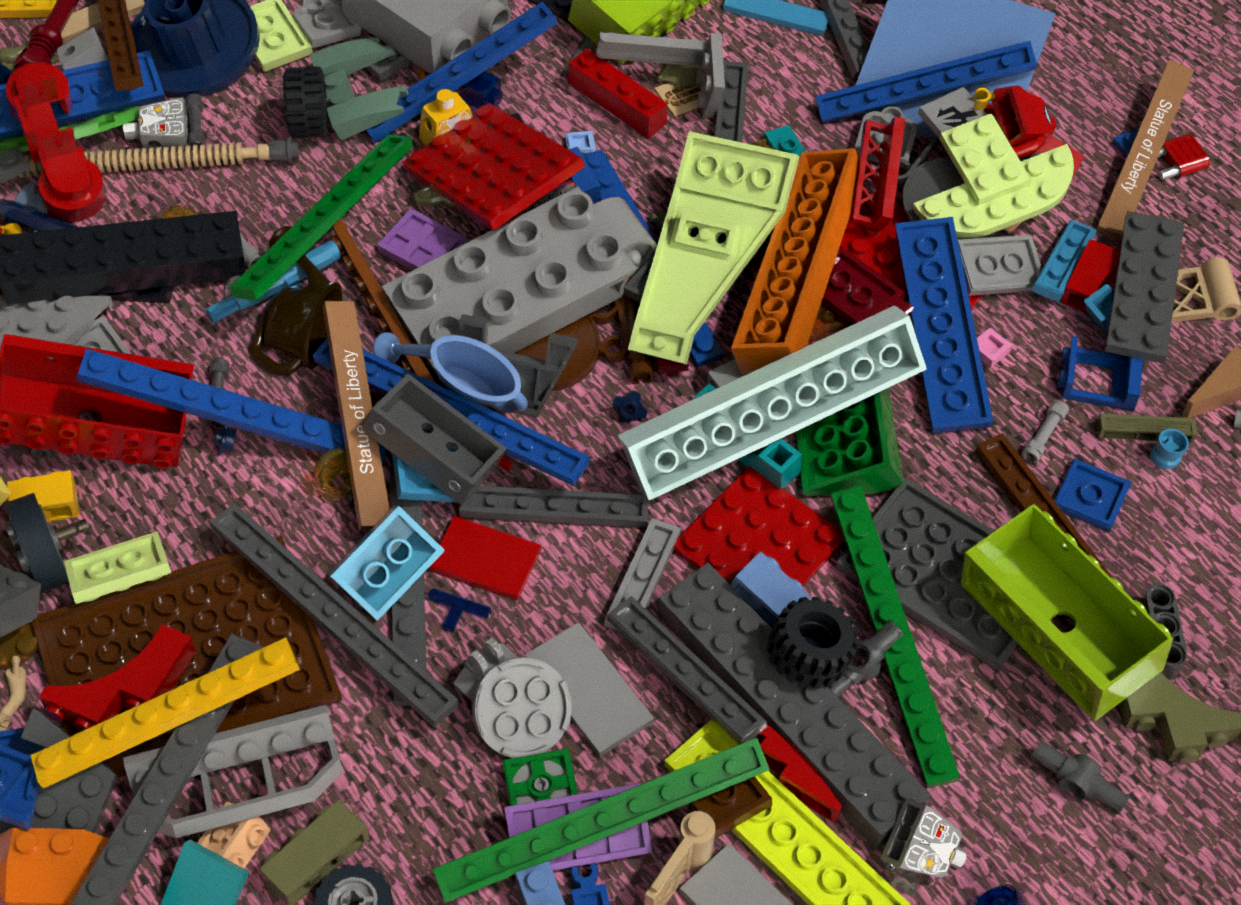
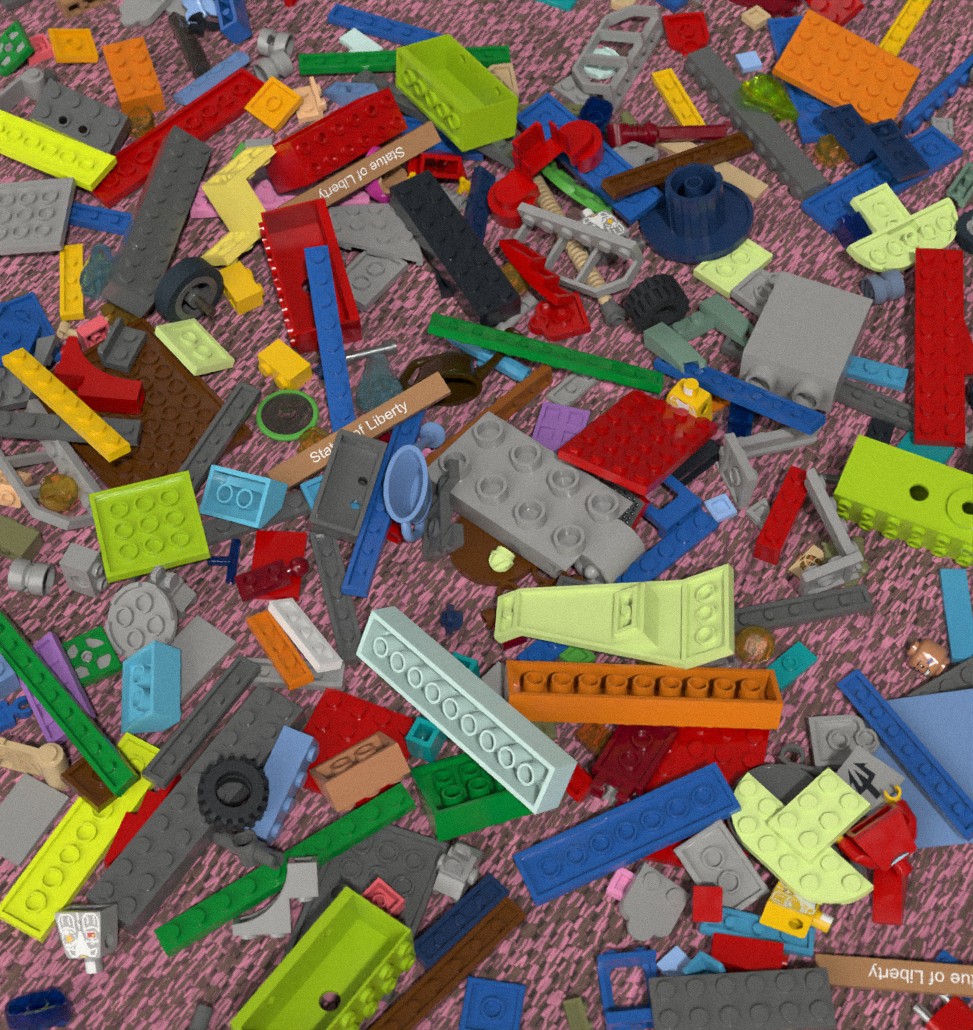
camera: 75 degrees right, 0 degrees up
red fence [850,116,905,230] -> none
light grey bar [1021,400,1069,464] -> none
none -> light grey wheel [8,558,56,597]
none -> clear yellow hair [38,473,78,512]
none -> light grey brick [59,542,108,598]
none -> coral piece [75,315,110,351]
none -> lime plate [88,470,211,583]
none -> dark grey bracket [98,317,148,373]
none -> medium azure slope [121,640,182,734]
none -> light grey arch [232,856,320,940]
none -> dark red plate [234,557,310,602]
none -> orange tile [246,610,314,691]
none -> clear smoke wheel [256,389,319,441]
none -> yellow brick [257,338,313,390]
none -> white plate [268,598,343,673]
none -> nougat slope [309,731,410,812]
none -> clear light blue cone [356,353,404,413]
none -> coral piece [360,877,406,918]
none -> dark blue plate [414,873,510,972]
none -> light grey hinge [433,841,483,904]
none -> yellowish green plate [489,546,515,572]
none -> red slope [499,239,574,306]
none -> light grey plate [514,202,645,299]
none -> red plate [528,291,591,342]
none -> light grey tile [546,372,601,407]
none -> bright green tile [559,646,596,663]
none -> light grey plate [619,862,691,942]
none -> light blue tile [656,945,691,977]
none -> red panel [692,886,723,923]
none -> light grey bracket [715,427,822,510]
none -> light grey tile [745,498,770,530]
none -> yellow torso [759,880,834,939]
none -> nougat head [907,638,949,677]

